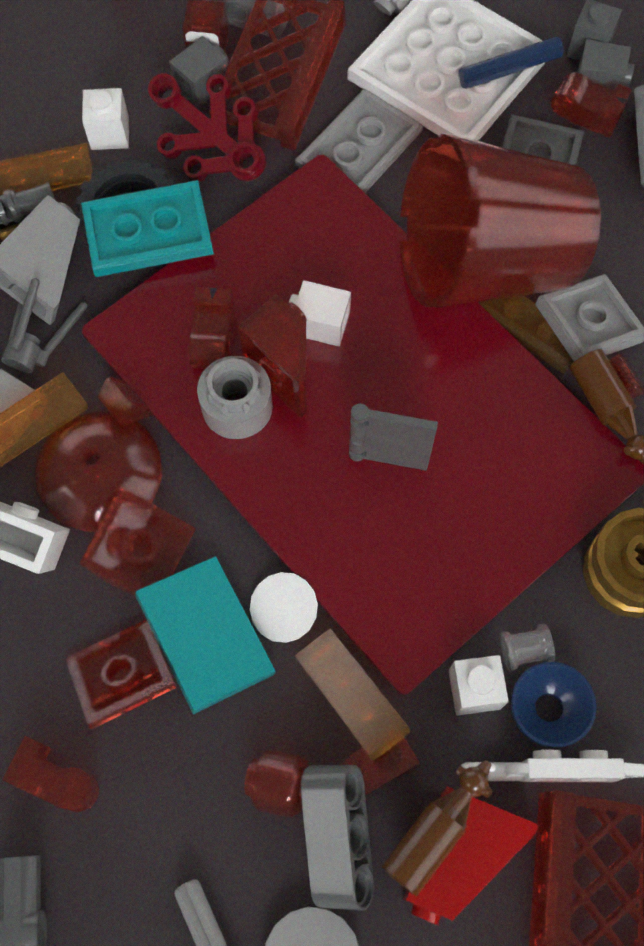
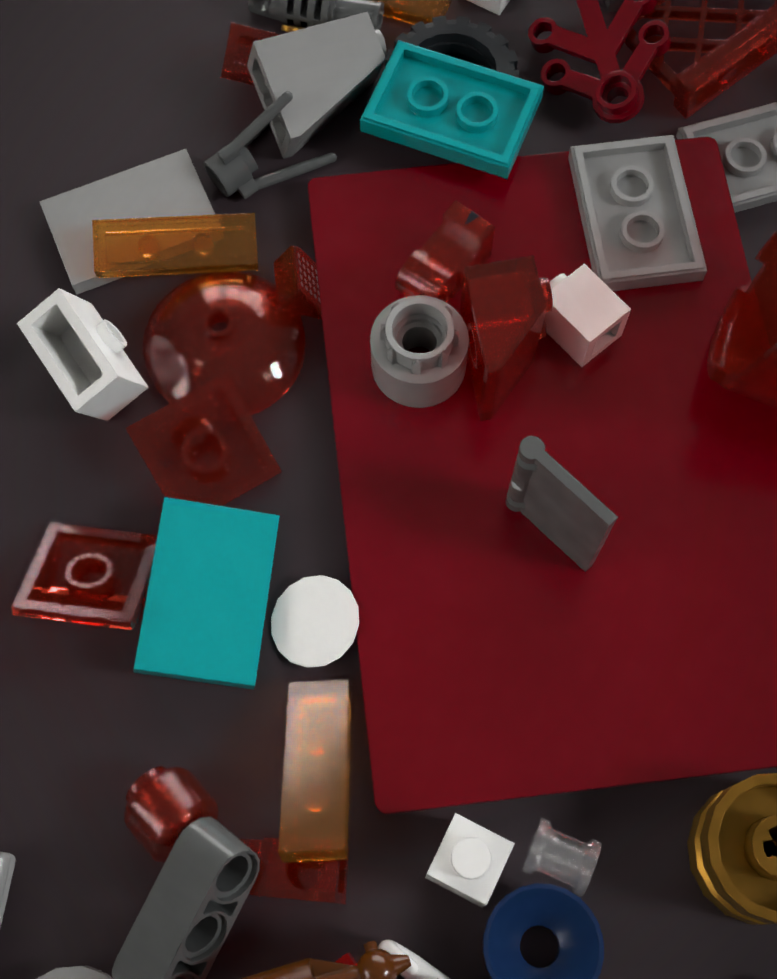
camera: 35 degrees right, 0 degrees up
none -> light grey tile [568,135,707,291]

